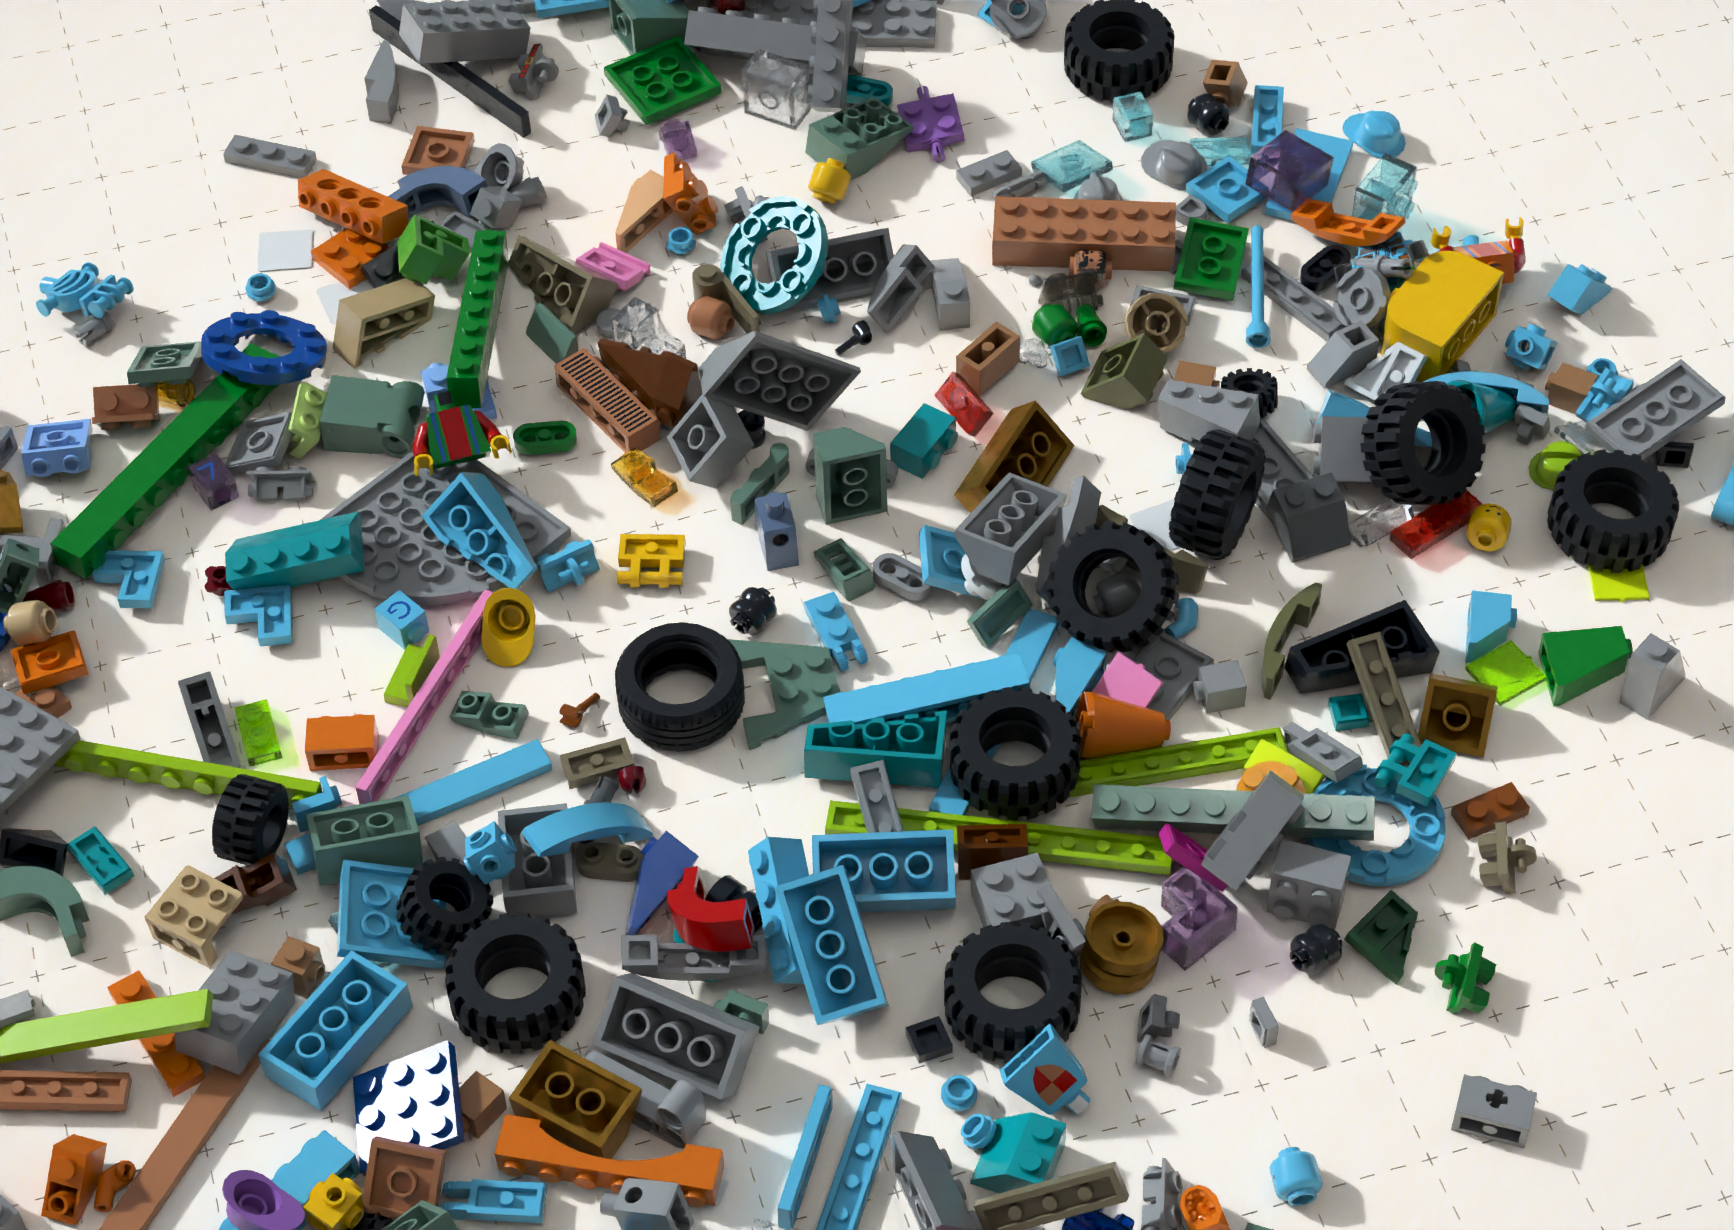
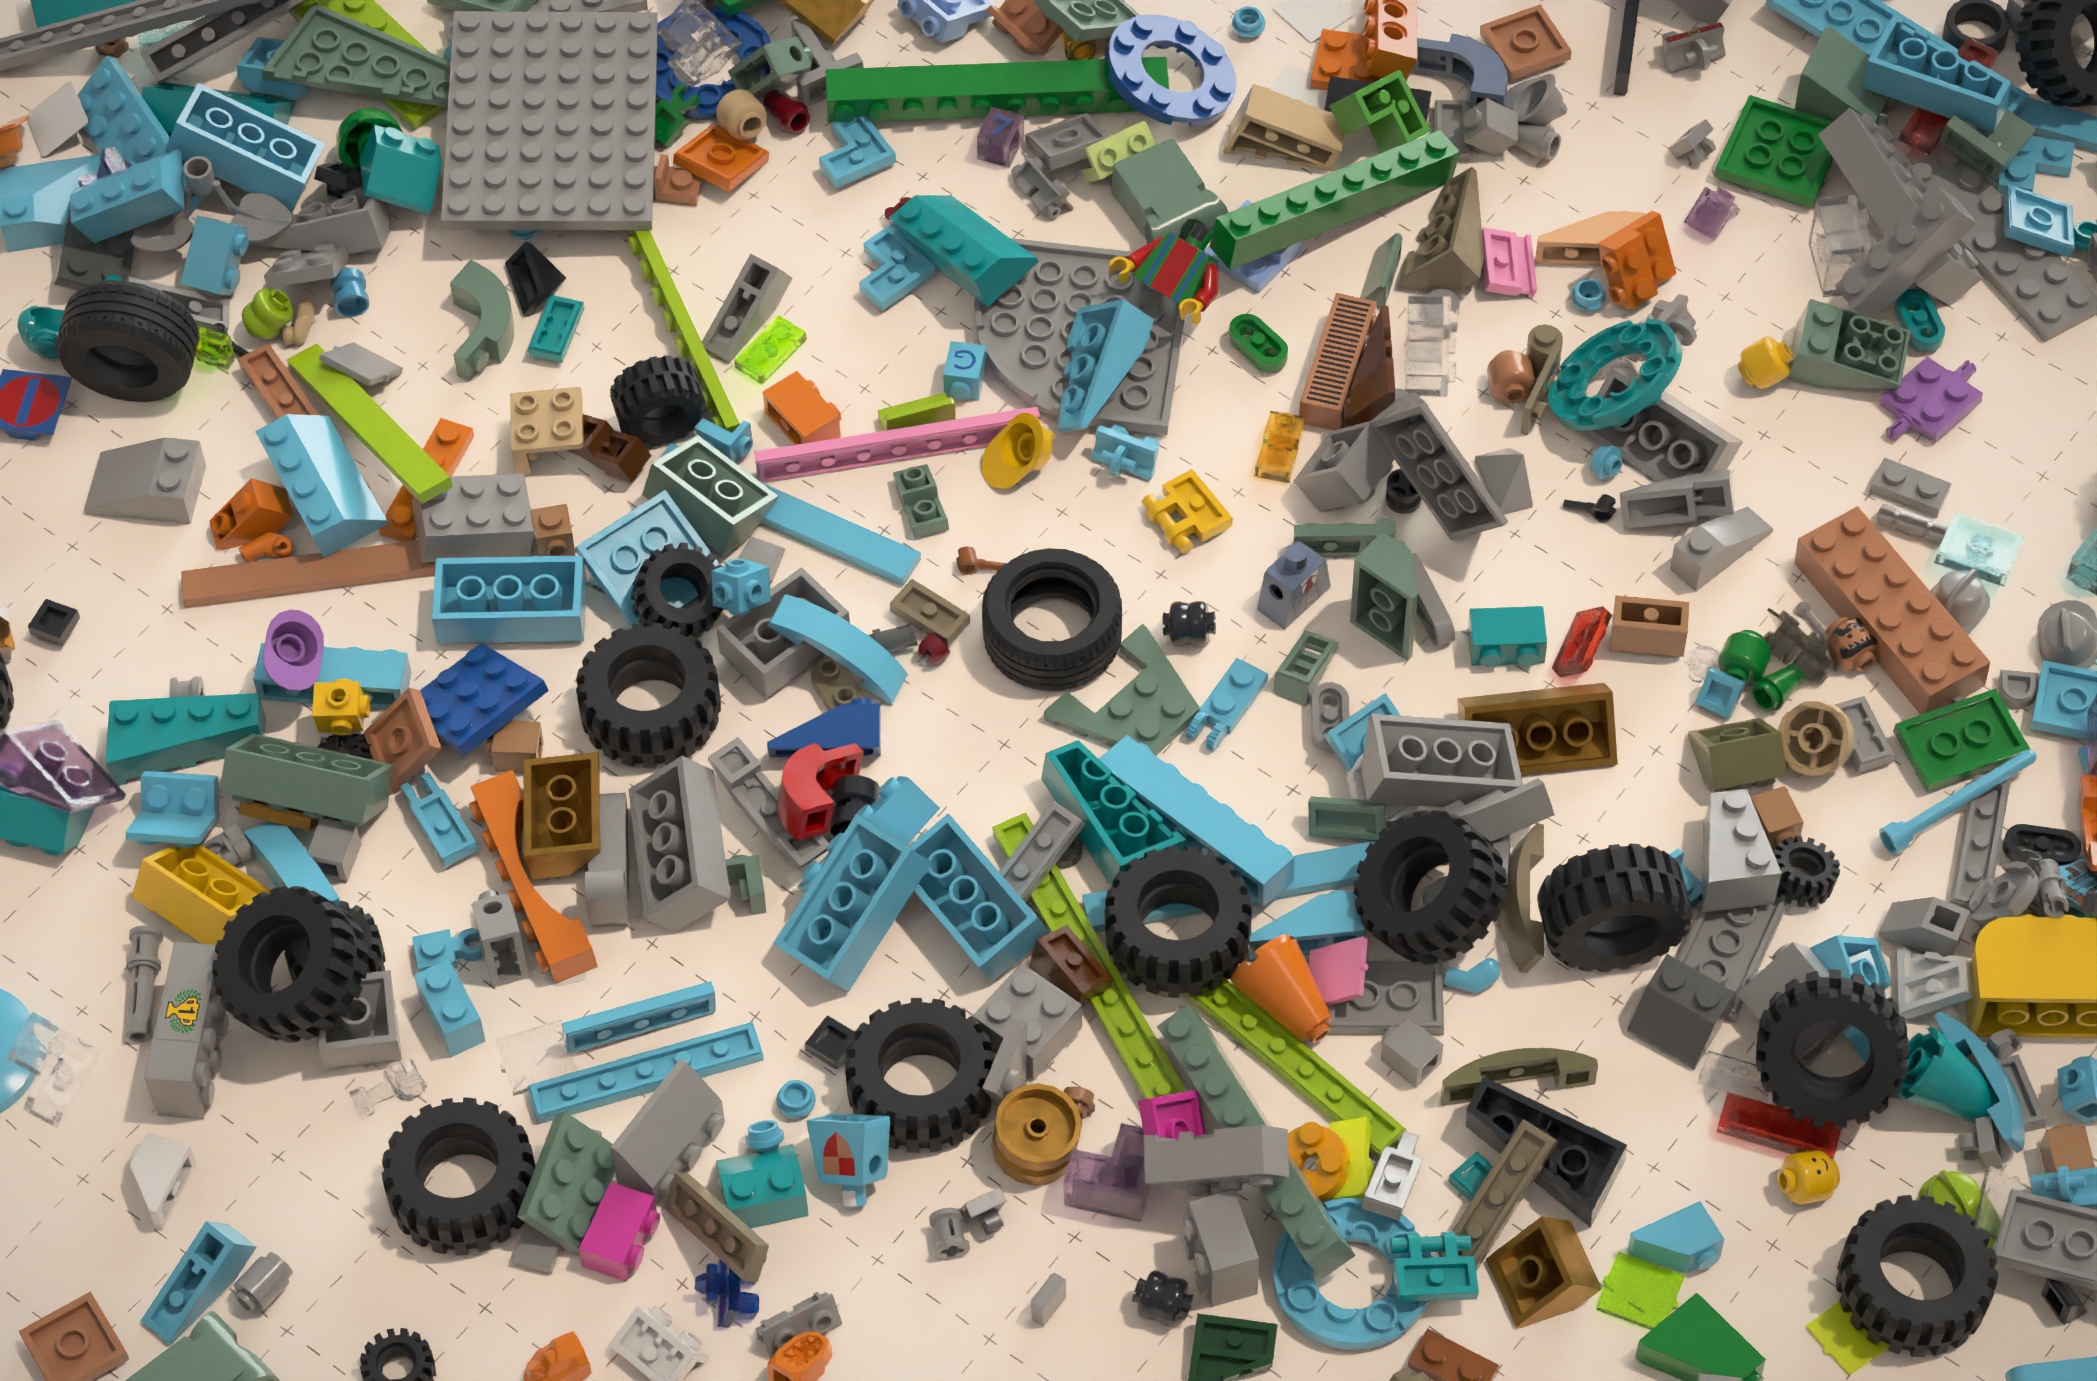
camera: 55 degrees right, 5 degrees up
none -> medium azure slope [255,414,388,558]

